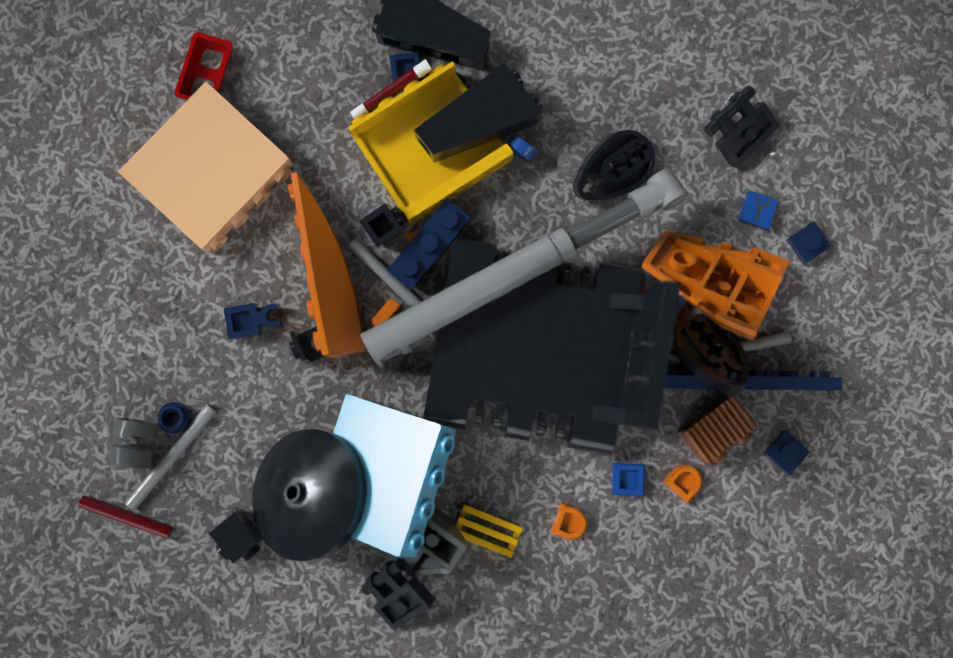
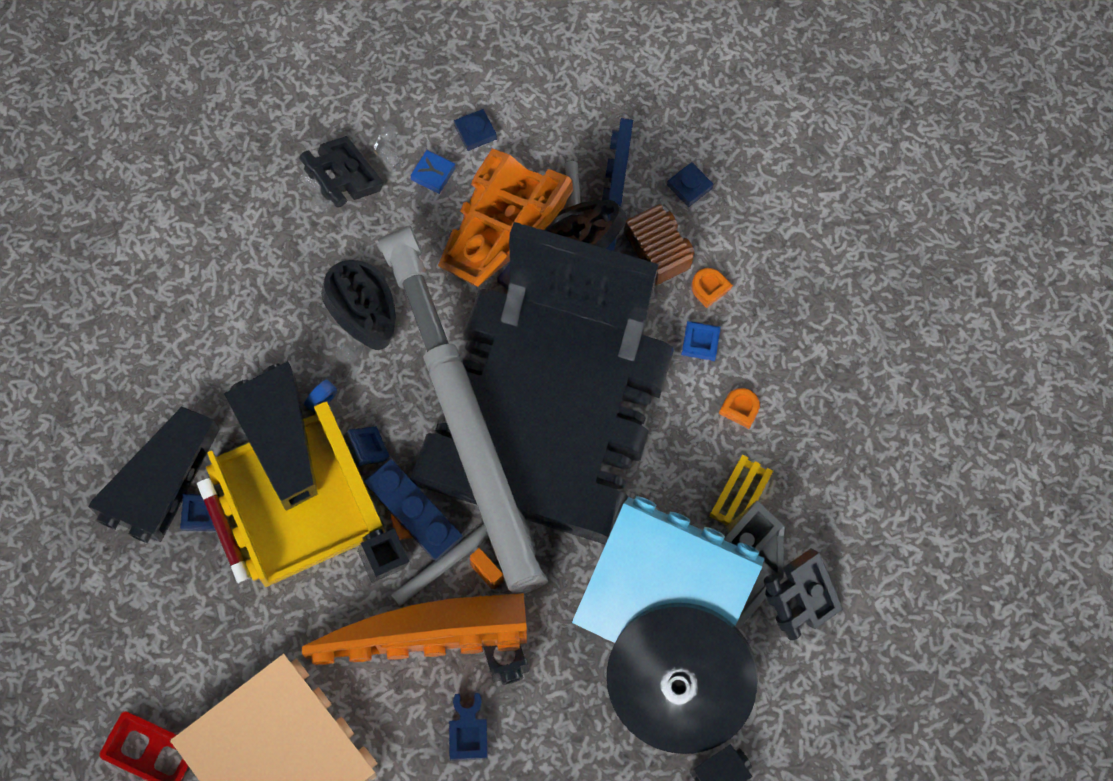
camera: 80 degrees left, 15 degrees down
none -> dark blue tile [343,426,390,466]

